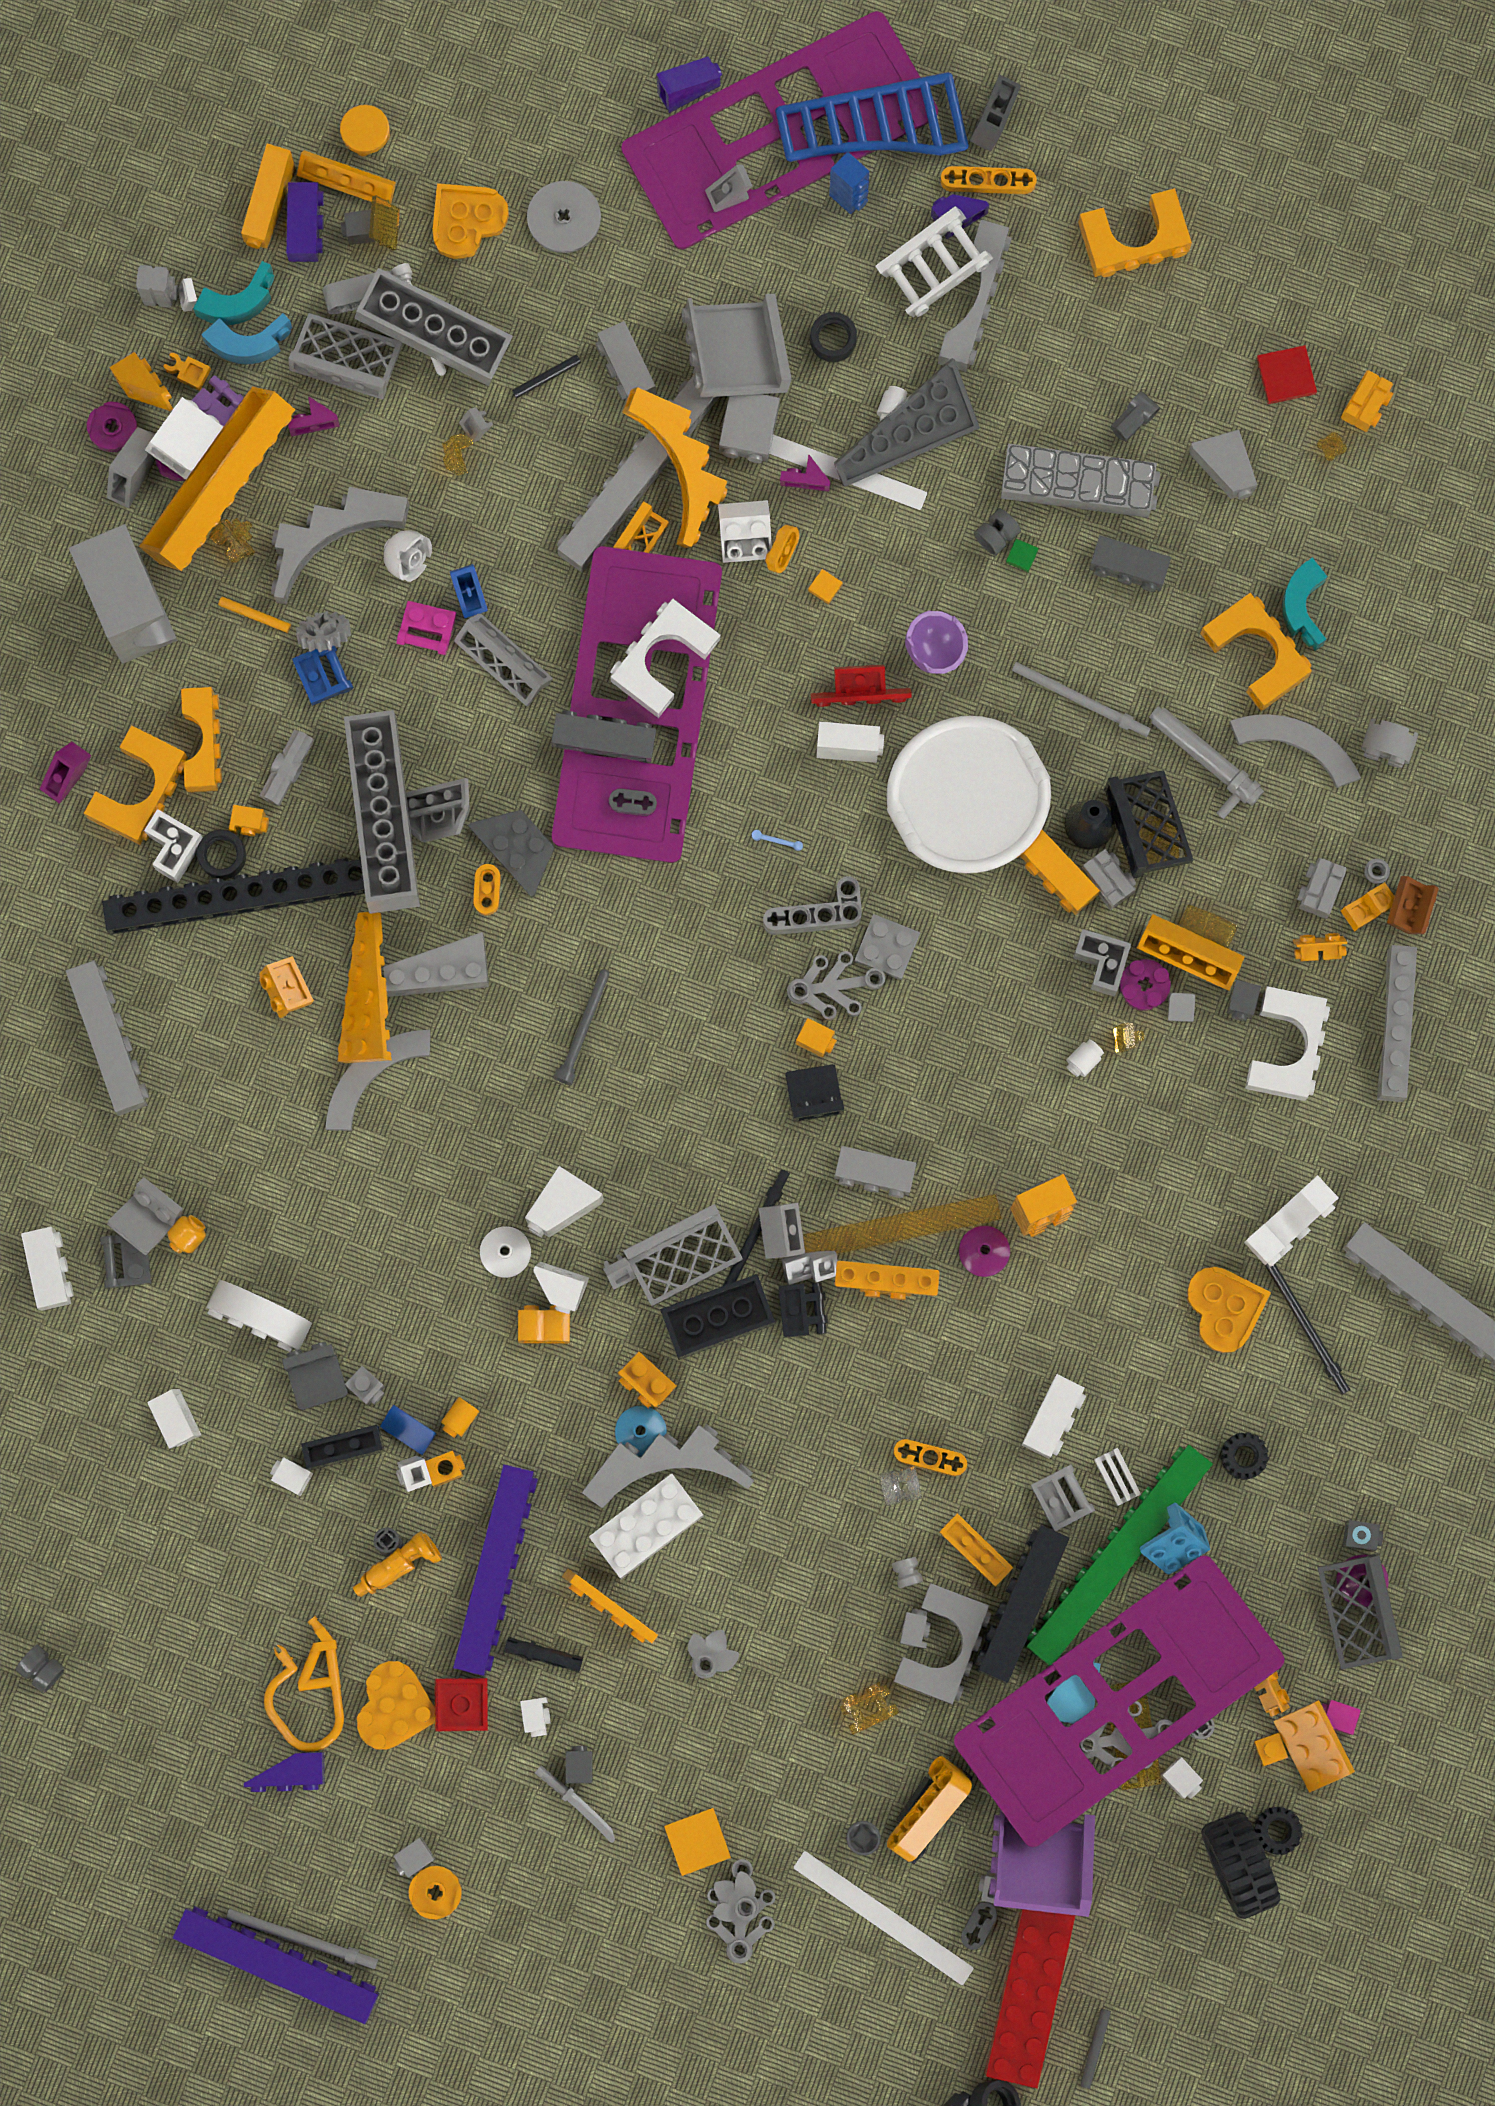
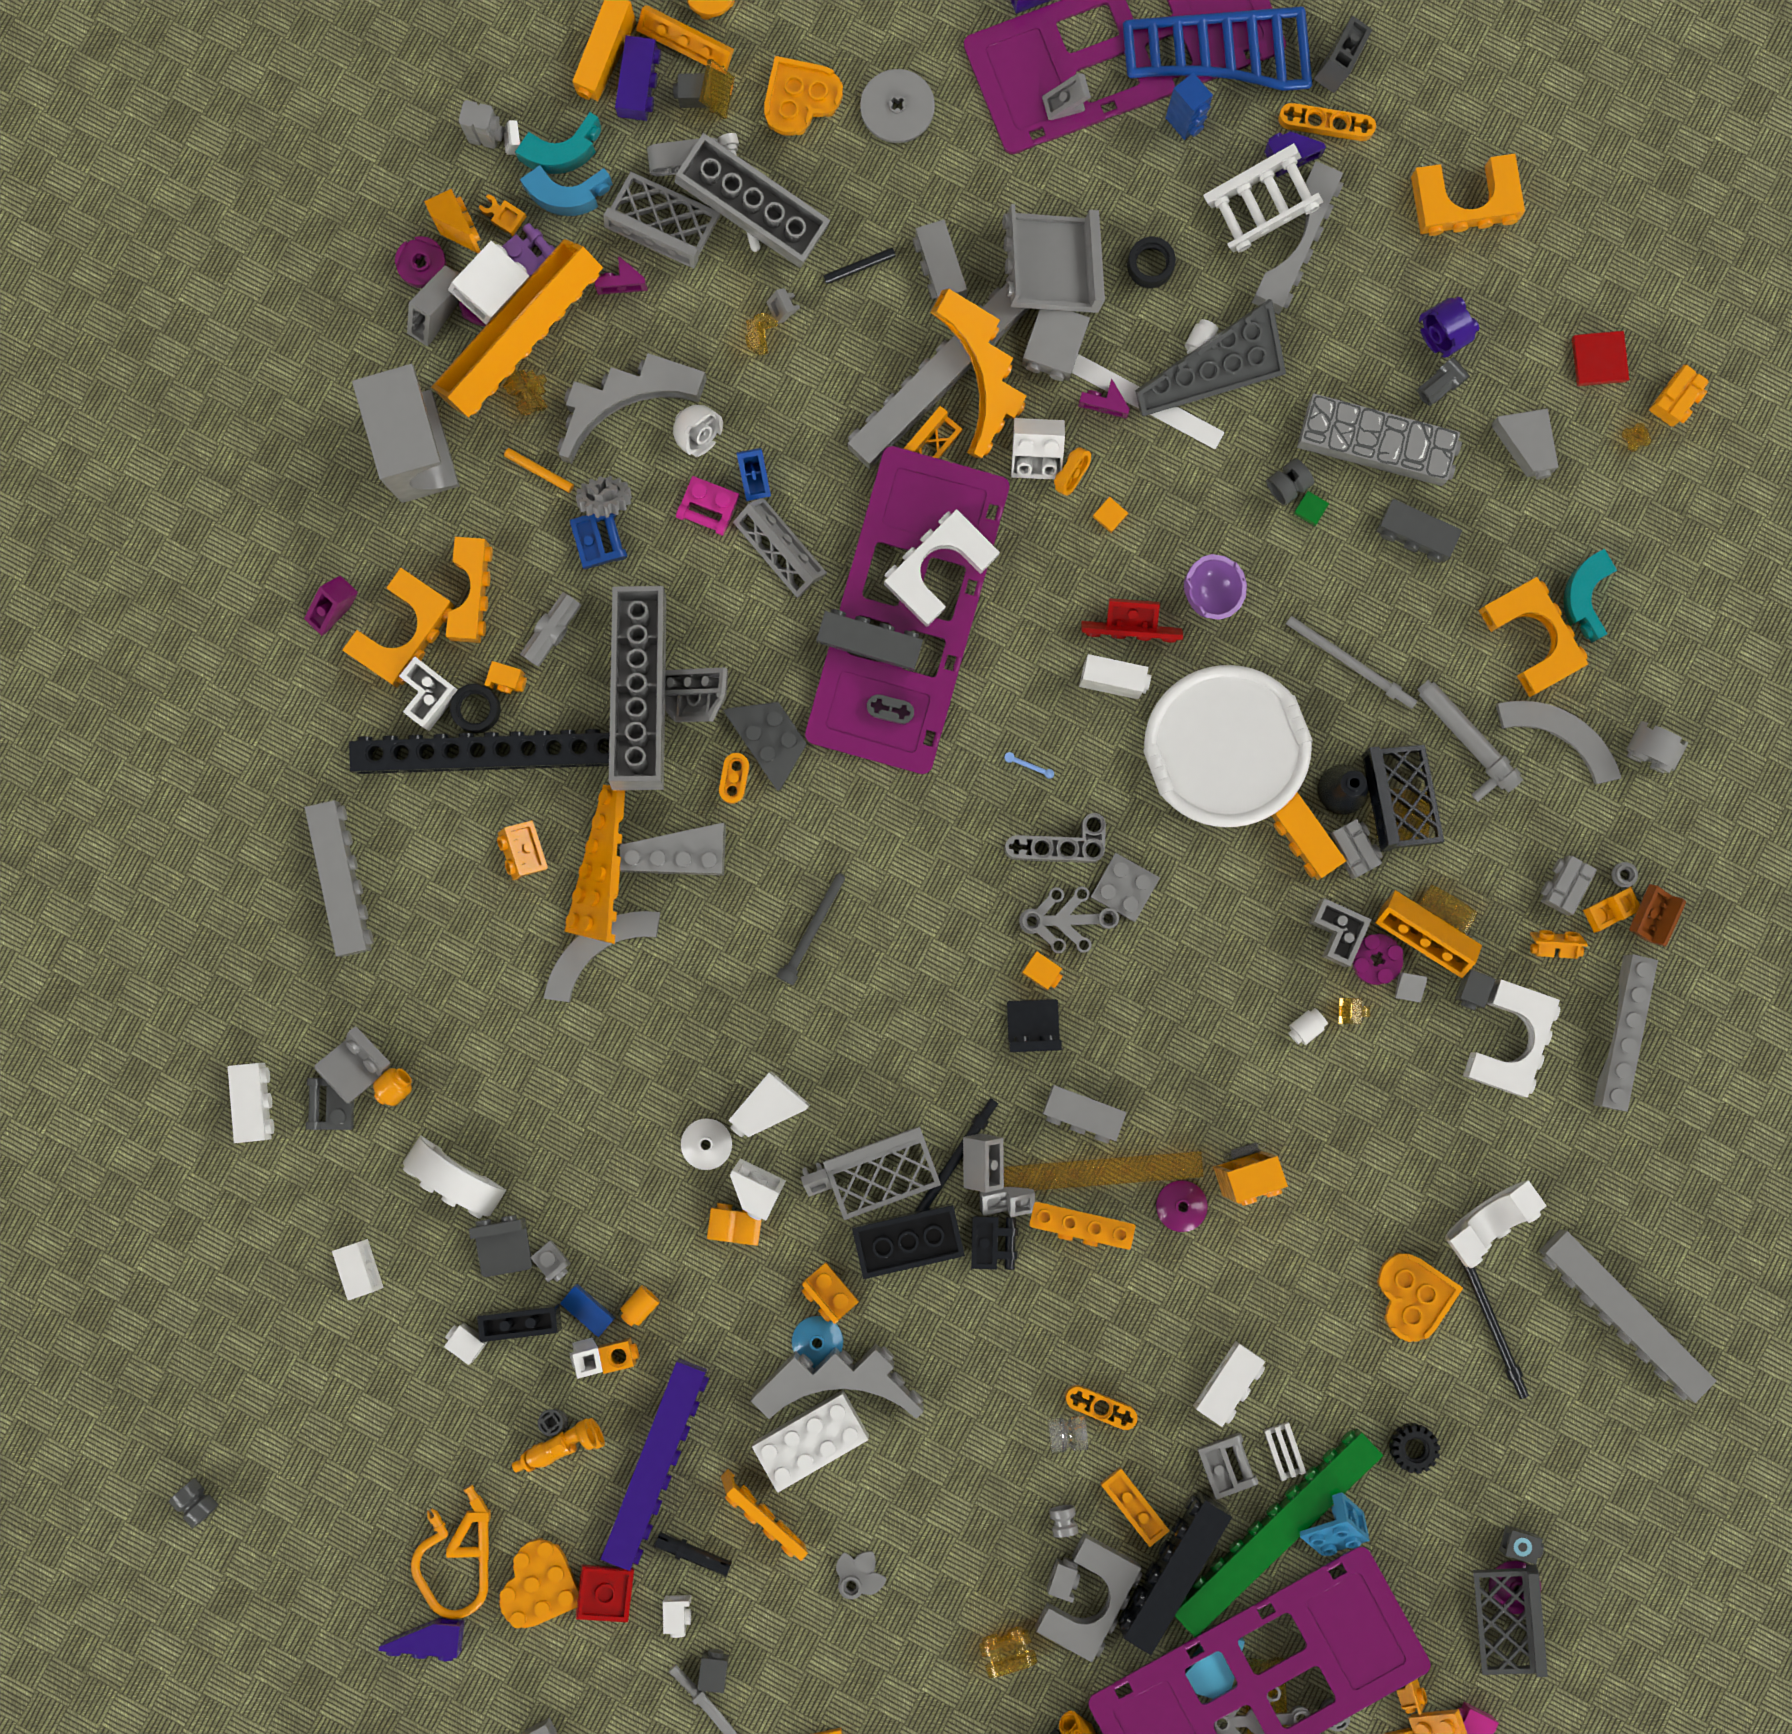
camera: 10 degrees right, 5 degrees up
none -> dark purple brick [1419,296,1479,358]

